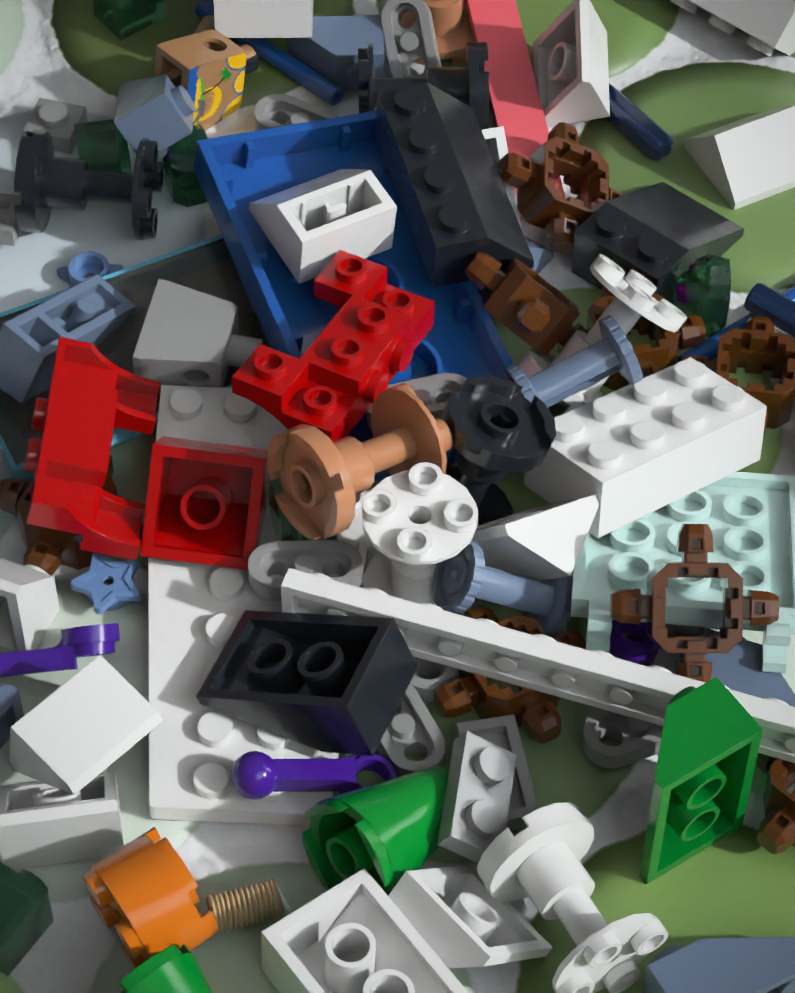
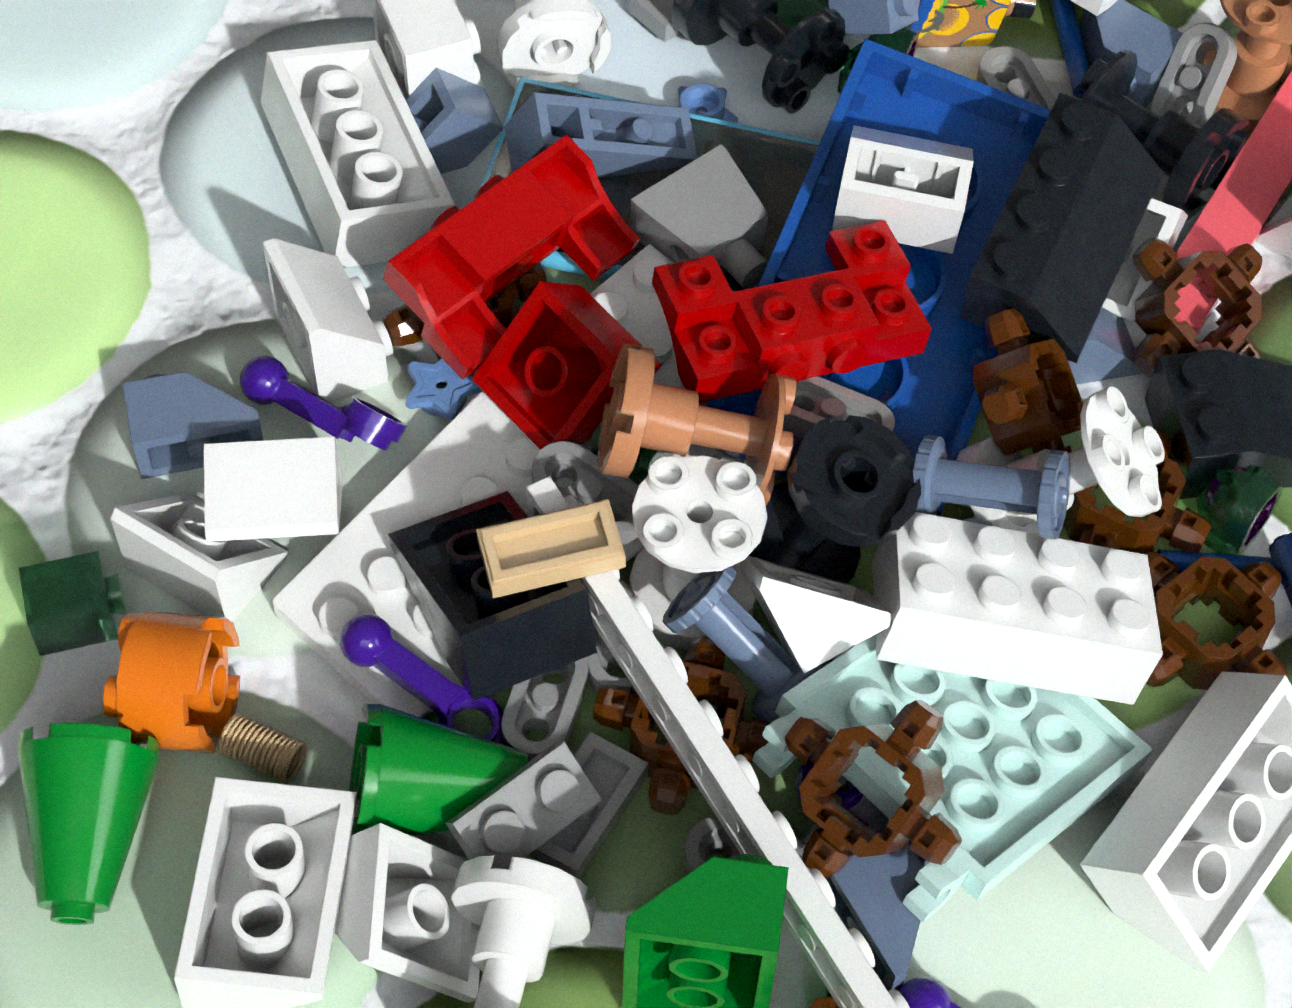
camera: 40 degrees right, 5 degrees up
none -> tan tile [476,499,626,598]

